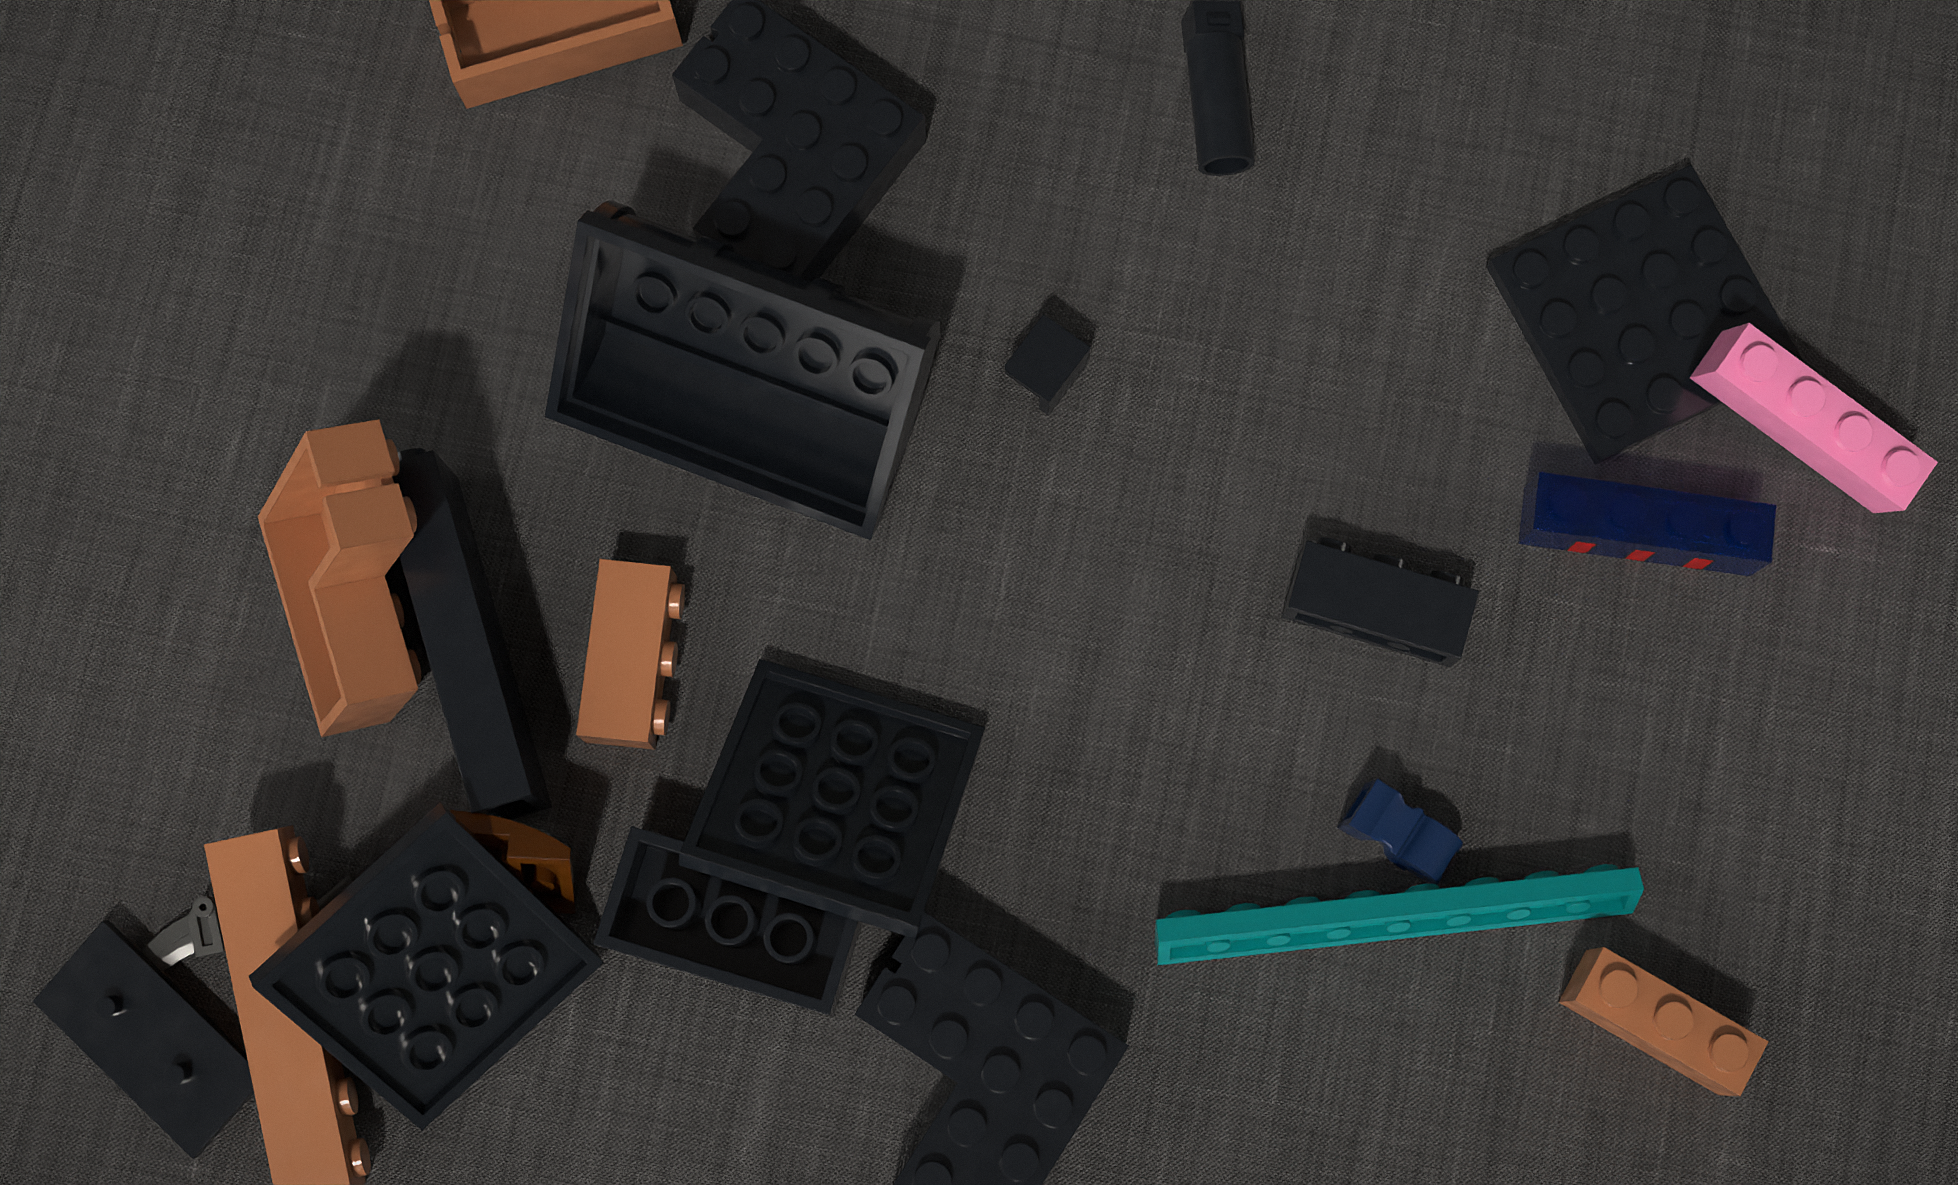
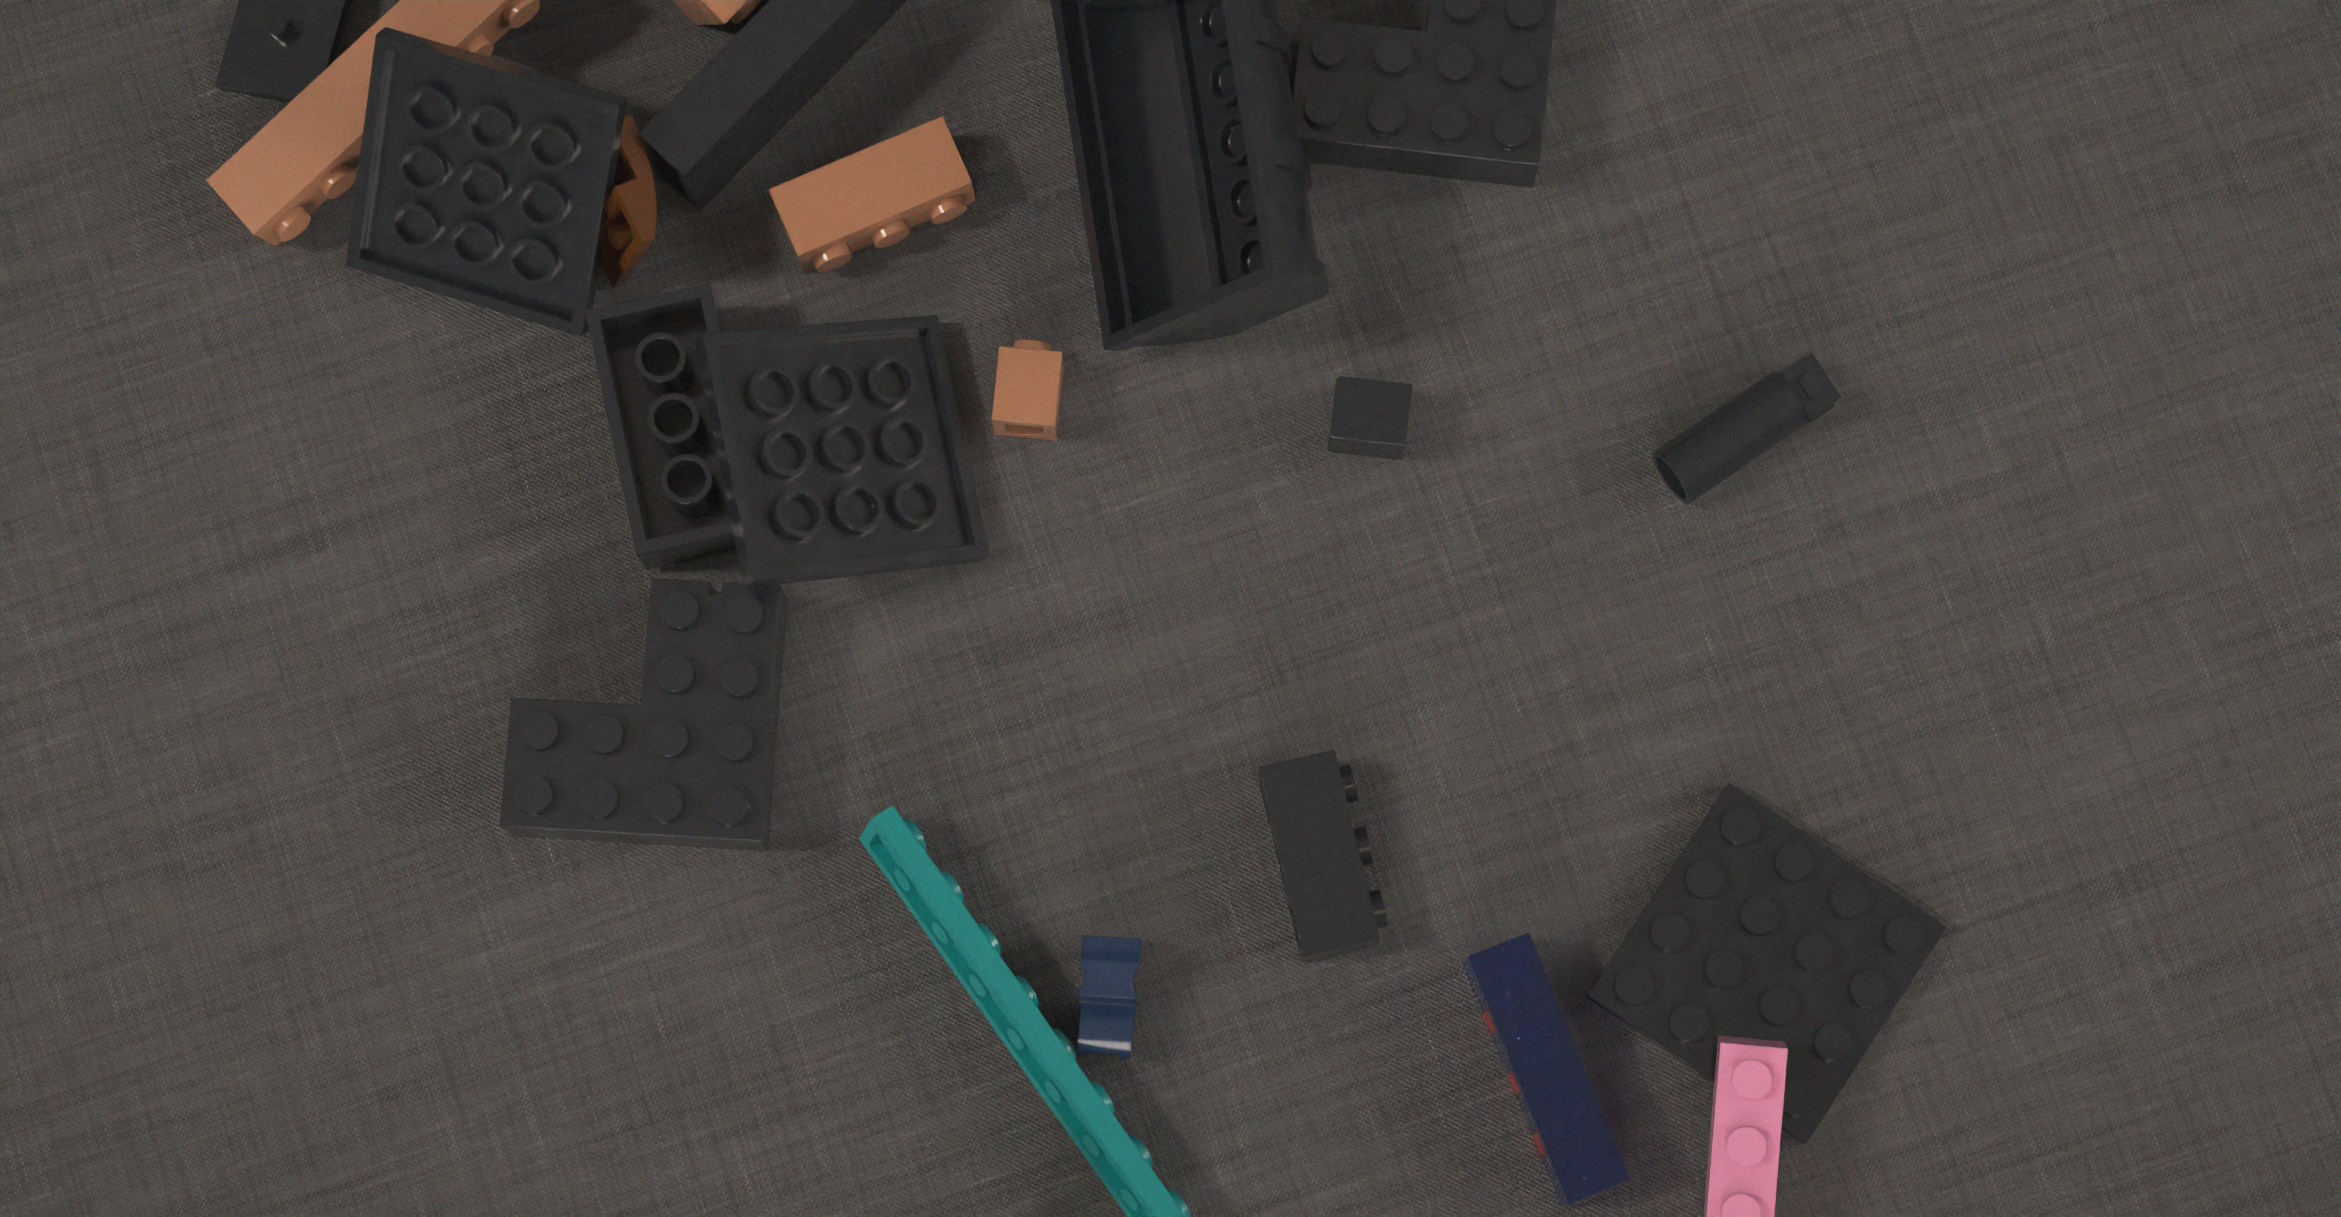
camera: 60 degrees right, 0 degrees up
none -> nougat brick [992,340,1064,440]

